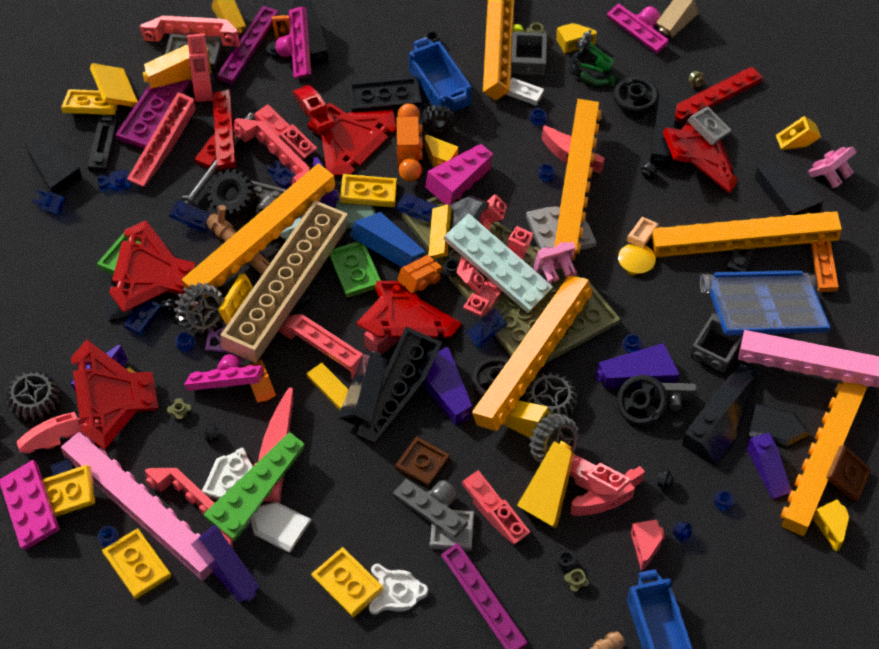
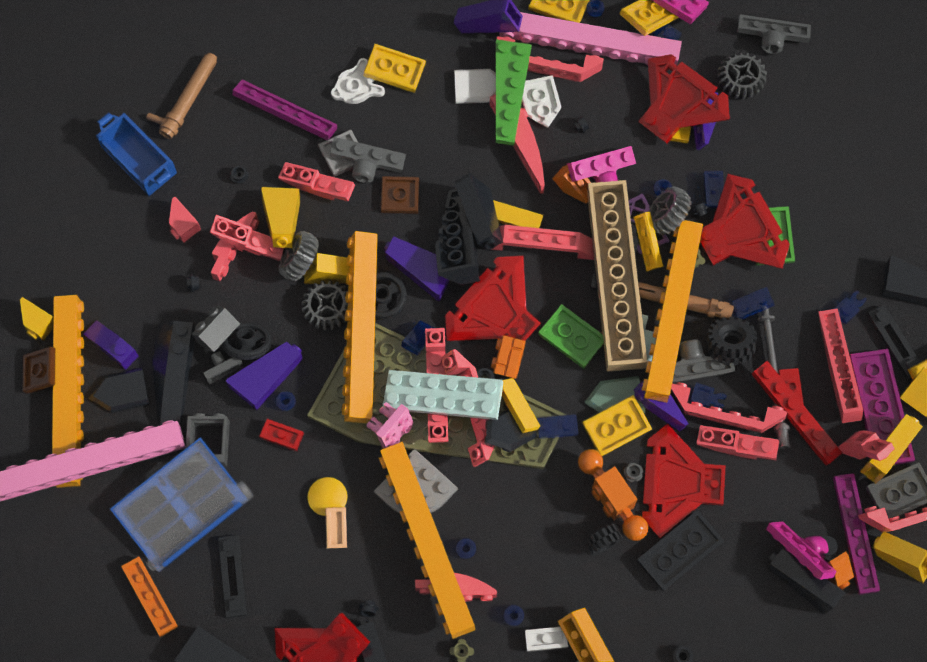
camera: 150 degrees right, 15 degrees up
coral slope [17,412,99,453] -> none
clear blue plate [32,190,66,215] -> none
olive plate [167,398,191,420] -> none
red slope [292,85,335,132] -> none
blue slope [350,212,425,267] -> none
blue container [409,37,472,112] -> none
yellow slope [425,135,458,168] -> none
dark pink wedge [425,144,493,205] -> none
olive plate [564,568,589,592] -> none
light orange brick [652,211,842,257] -> none
clear blue plate [673,521,692,541] -> none
clear blue plate [713,490,734,510] -> none
none -> slope [192,306,240,352]
none -> red plate [260,419,304,451]
none -> dark grey plate [624,463,643,482]

